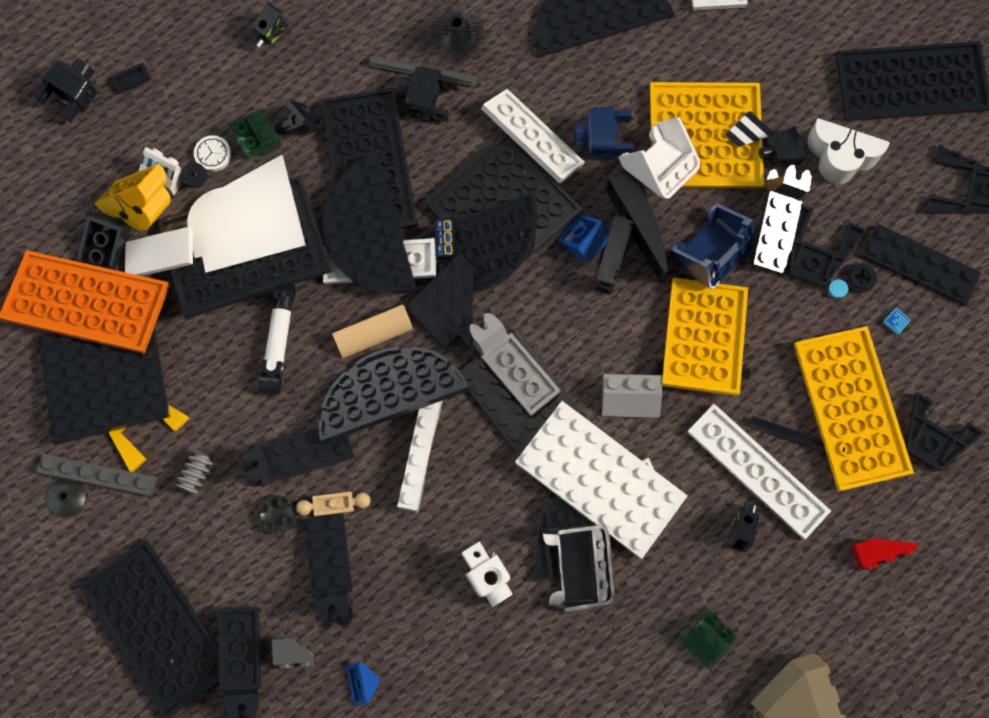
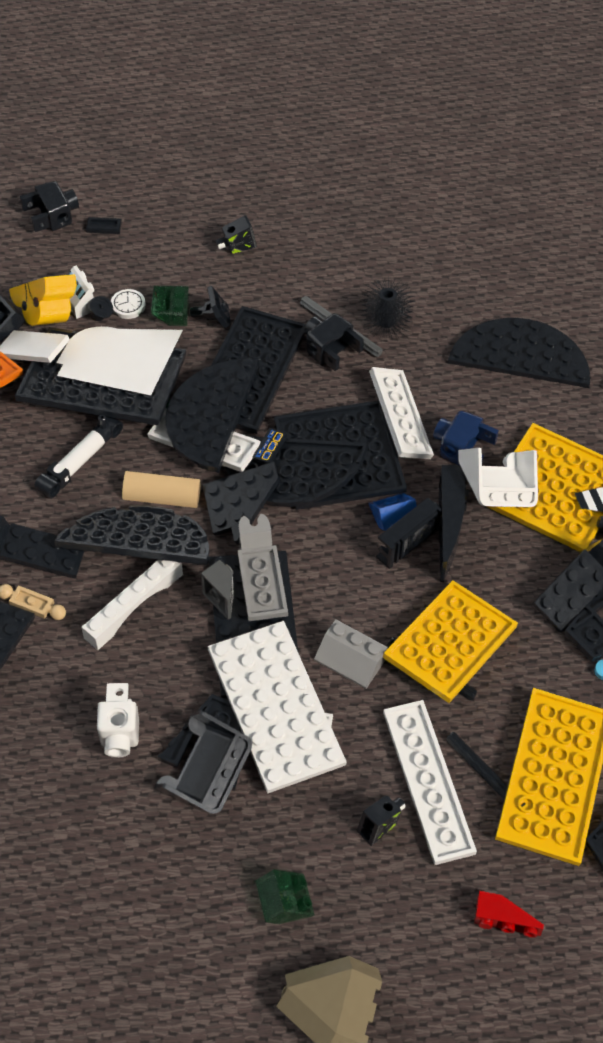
camera: 30 degrees right, 20 degrees down
dark blue windscreen [670,203,755,290] -> none
none -> dark grey slope [201,560,234,620]

